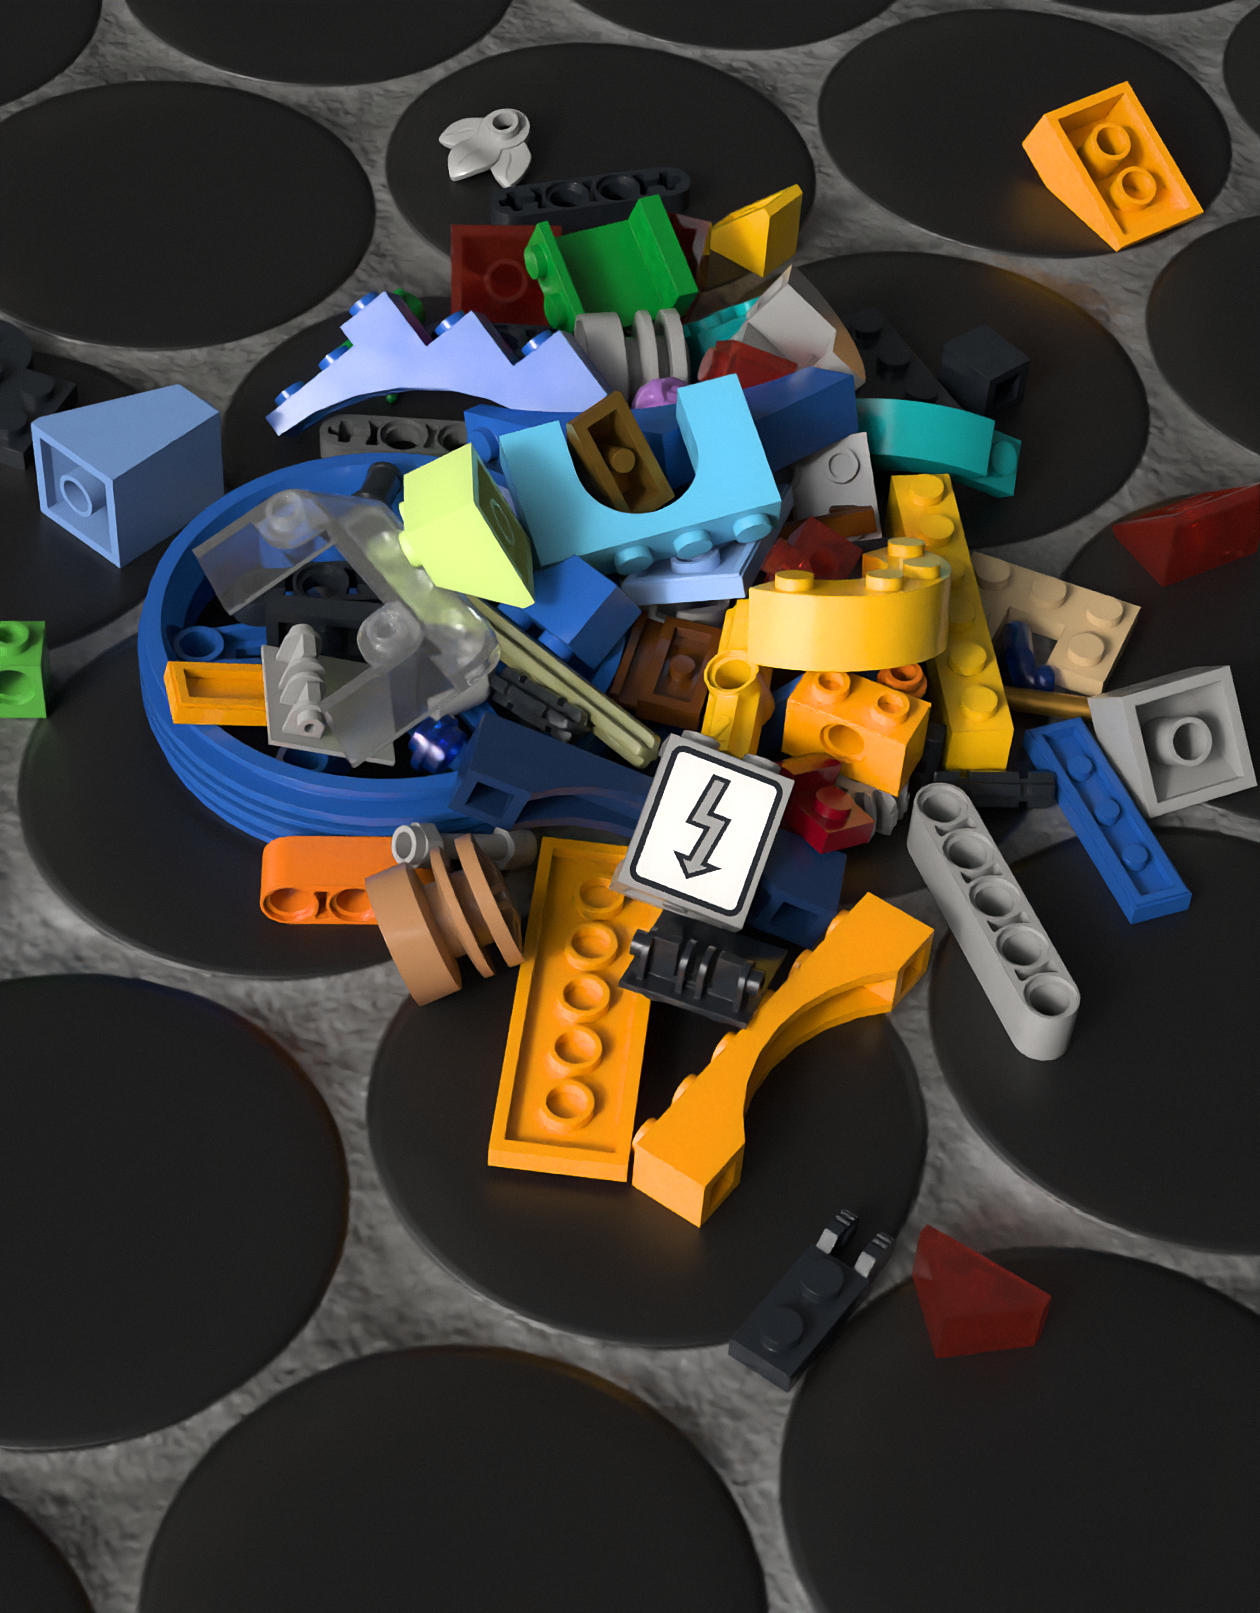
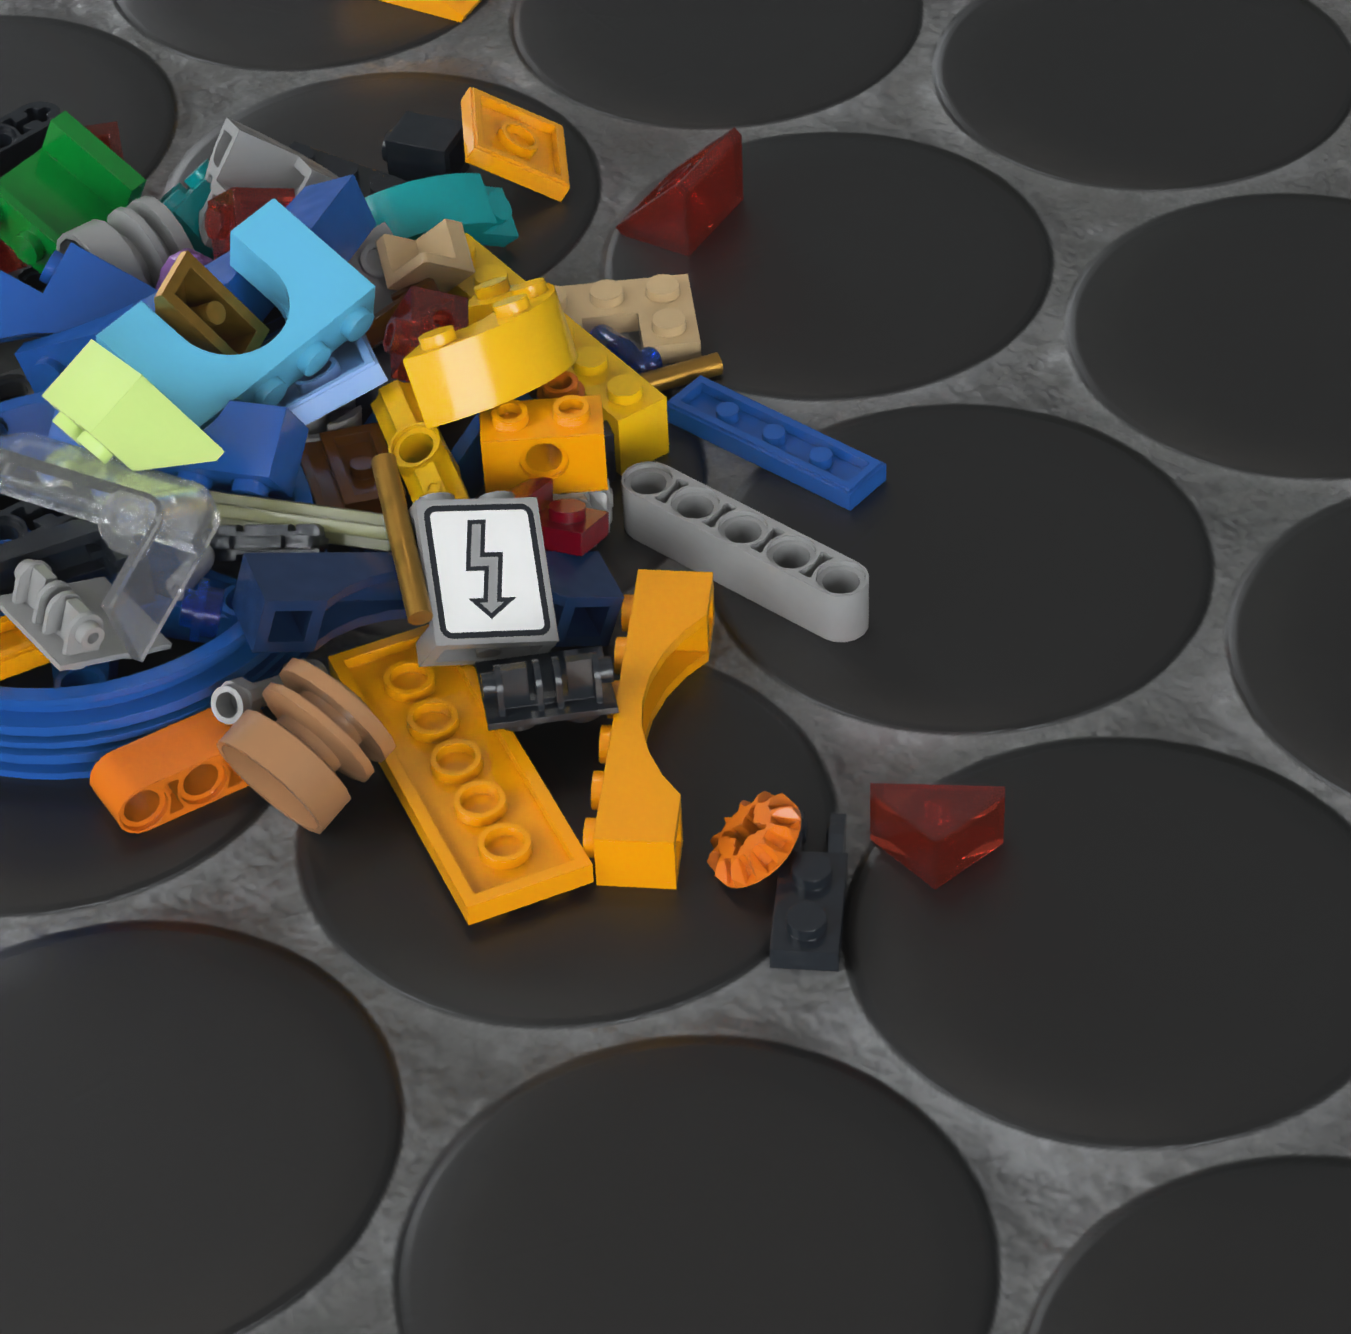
camera: 25 degrees left, 5 degrees down
yellow slope [699,184,803,278] -> none
black axle [931,770,1055,809] -> none
light grey slope [1087,665,1257,818] -> none
none -> pearl gold bar [371,453,433,625]
none -> tan panel [376,218,475,296]
none -> light orange plate [461,87,570,202]
none -> orange gear [707,791,801,888]

